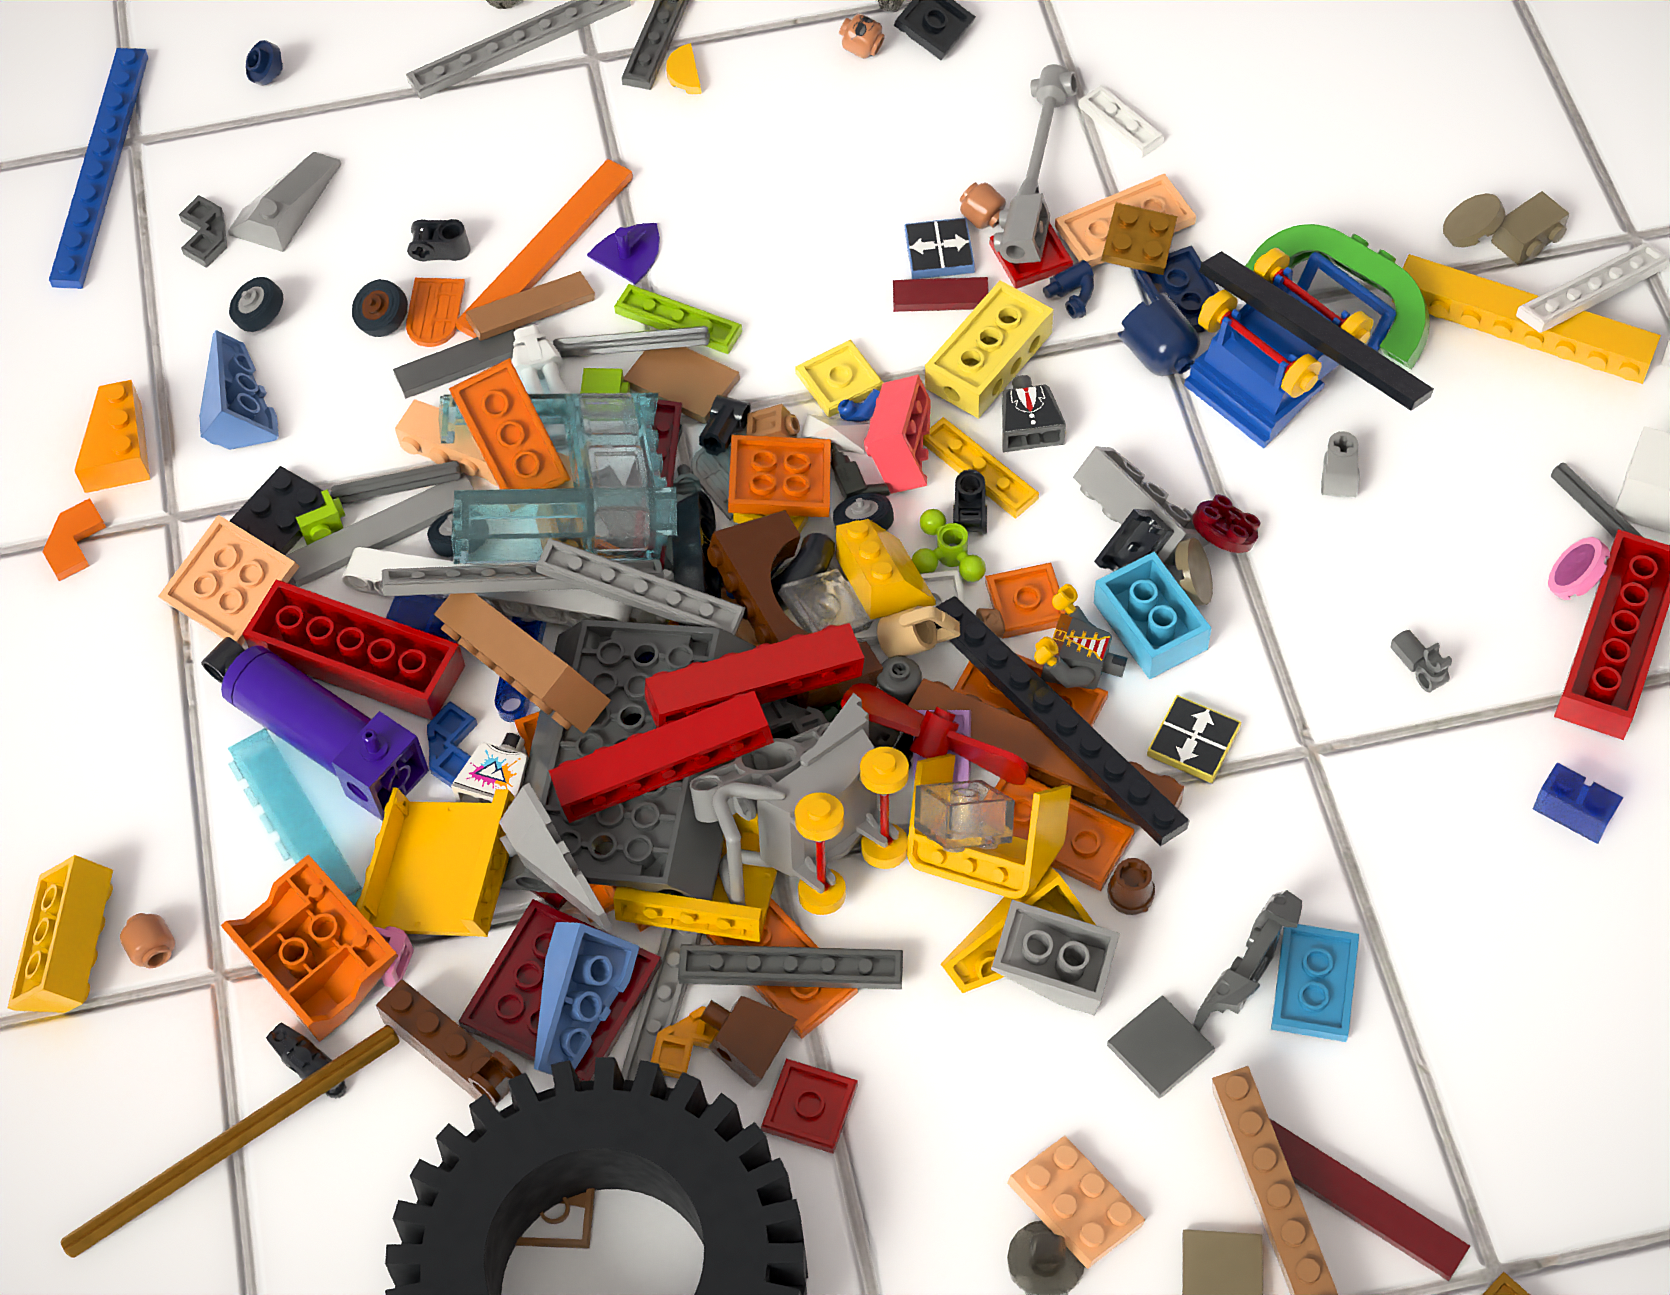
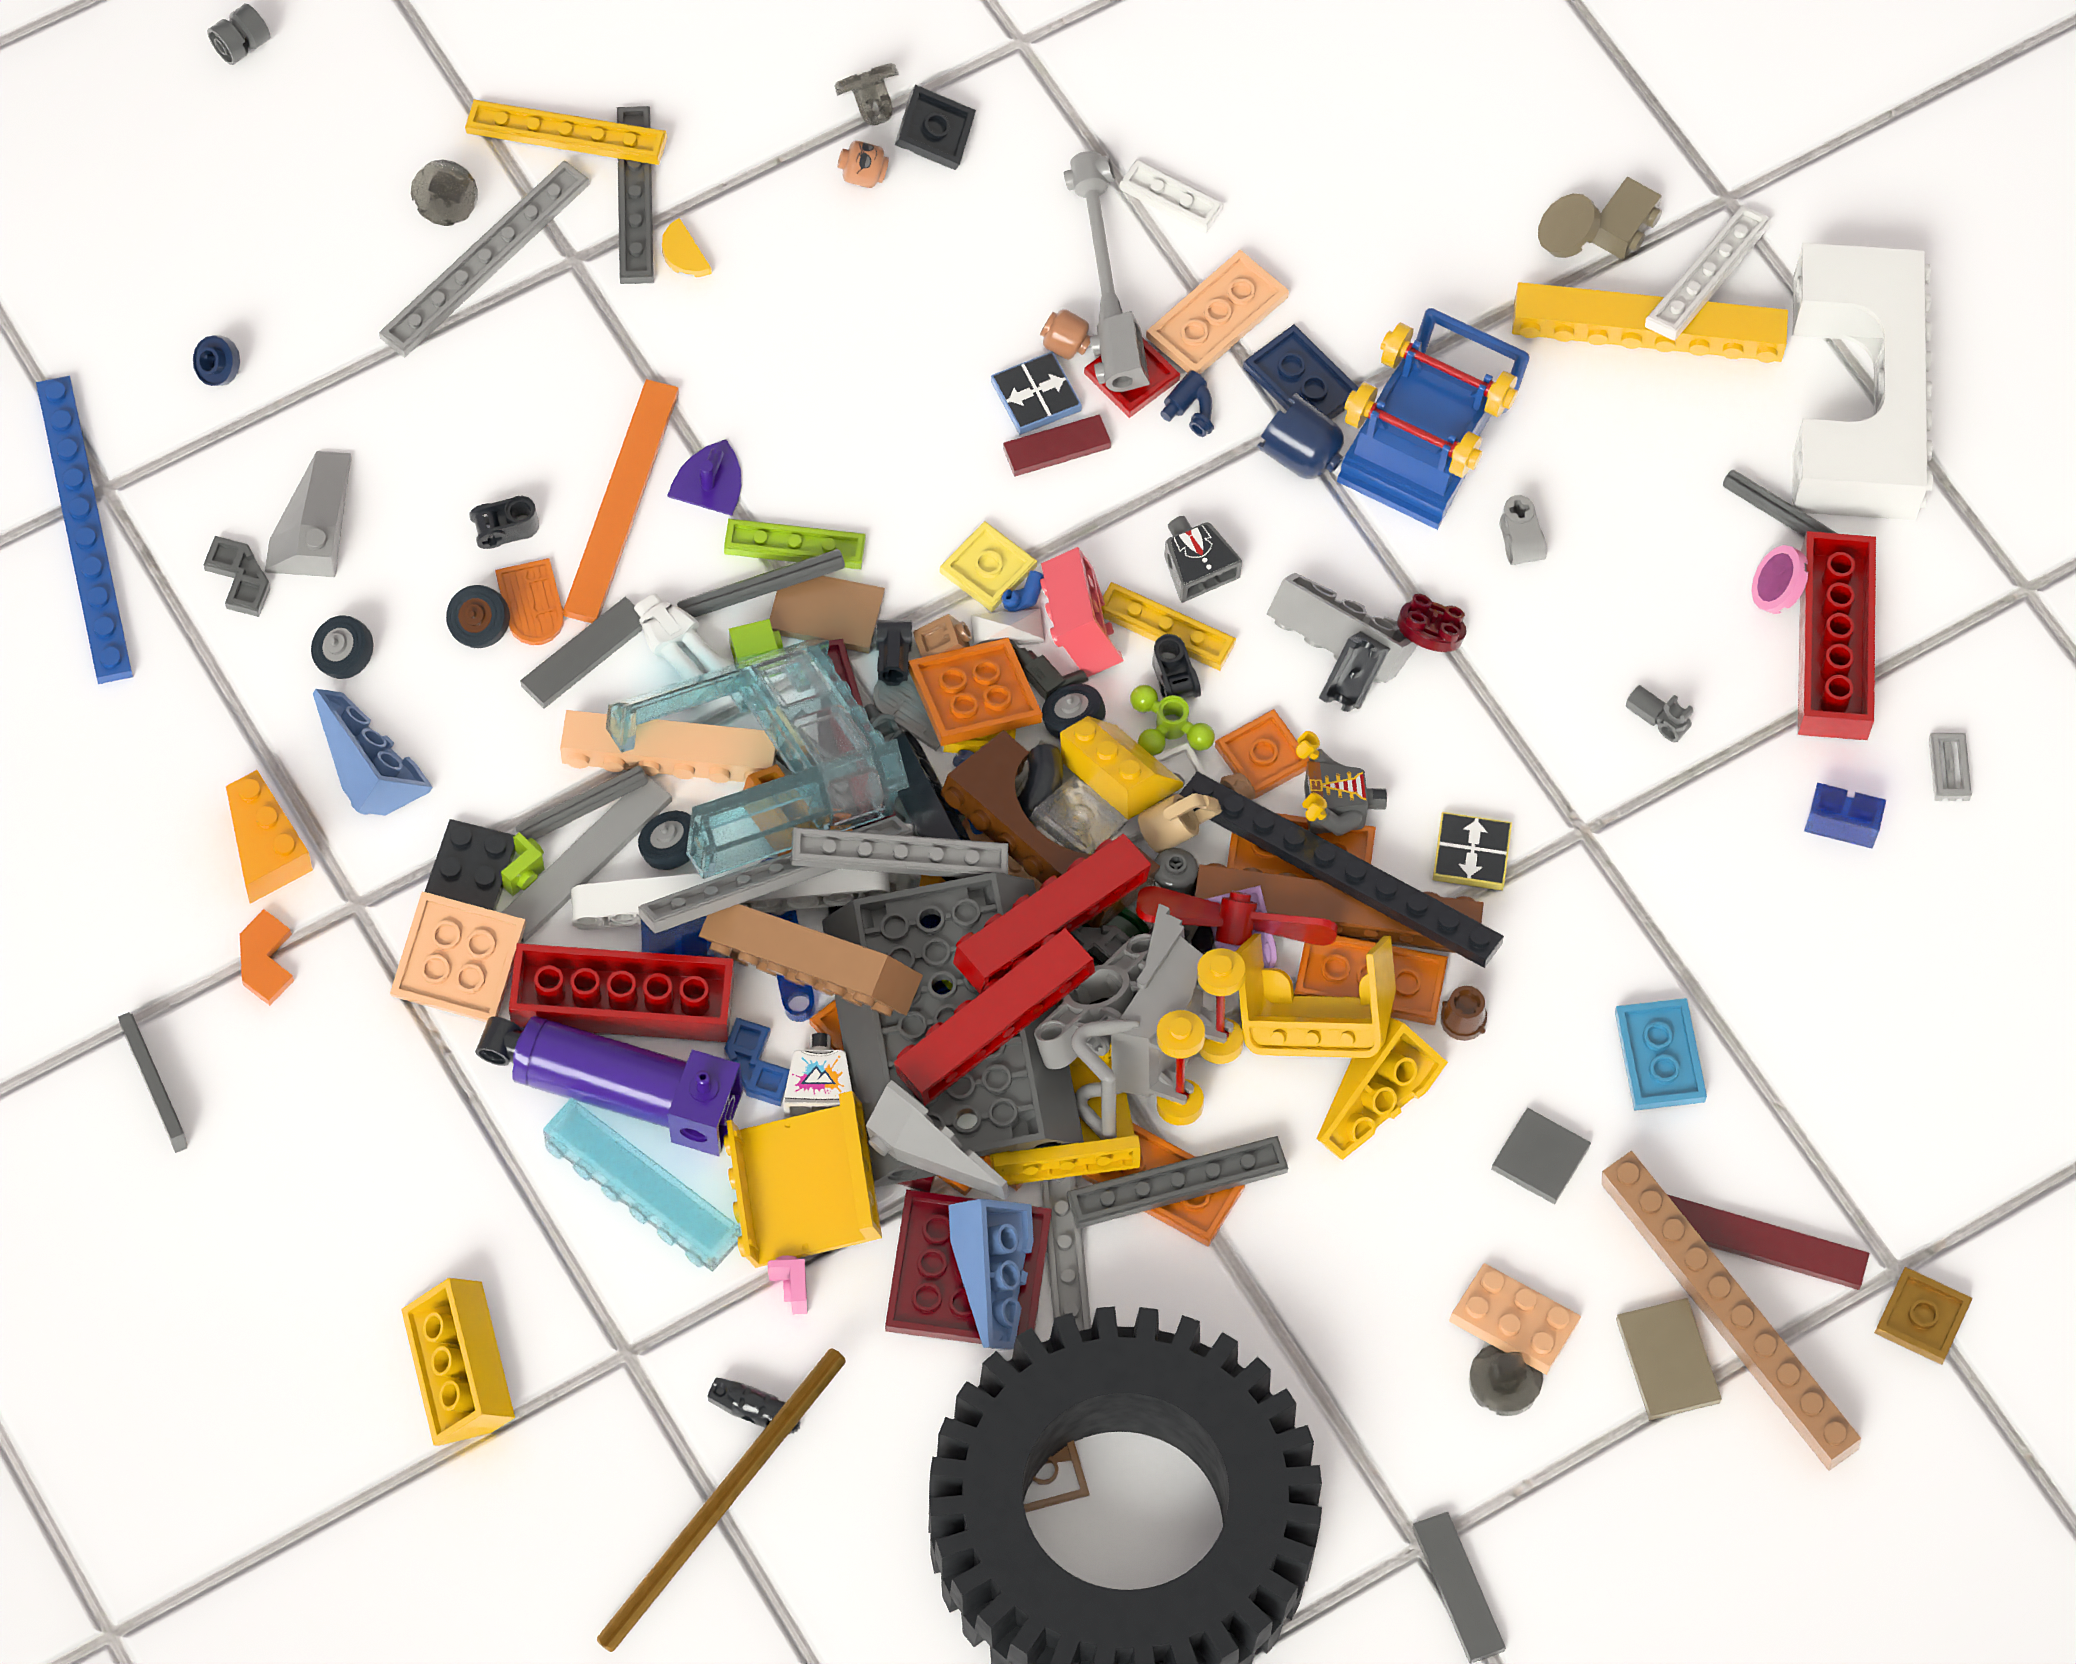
camera: 25 degrees left, 5 degrees up
nougat head [120,913,175,969] -> none
orange piece [220,854,398,1042] -> none
reddish brown hinge [375,979,522,1107] -> none
orange tile [448,358,571,510] -> none
medium nougat tile [466,271,595,341] -> none
light orange tile [651,1006,718,1079] -> none
reddish brown torso [699,996,797,1087] -> none
red tile [761,1058,858,1154] -> none
clear brick [914,780,1015,853] -> none
light yellow brick [925,280,1054,419] -> none
light grey slope [991,900,1120,1016] -> none
medium azure brick [1093,552,1212,680] -> none
pearl gold plate [1101,202,1177,275] -> none
dark tan tile [1175,537,1213,606] -> none
dark grey piece [1194,890,1302,1032] -> none
black tile [1199,251,1434,411] -> none
bright green arch [1245,224,1430,370] -> none

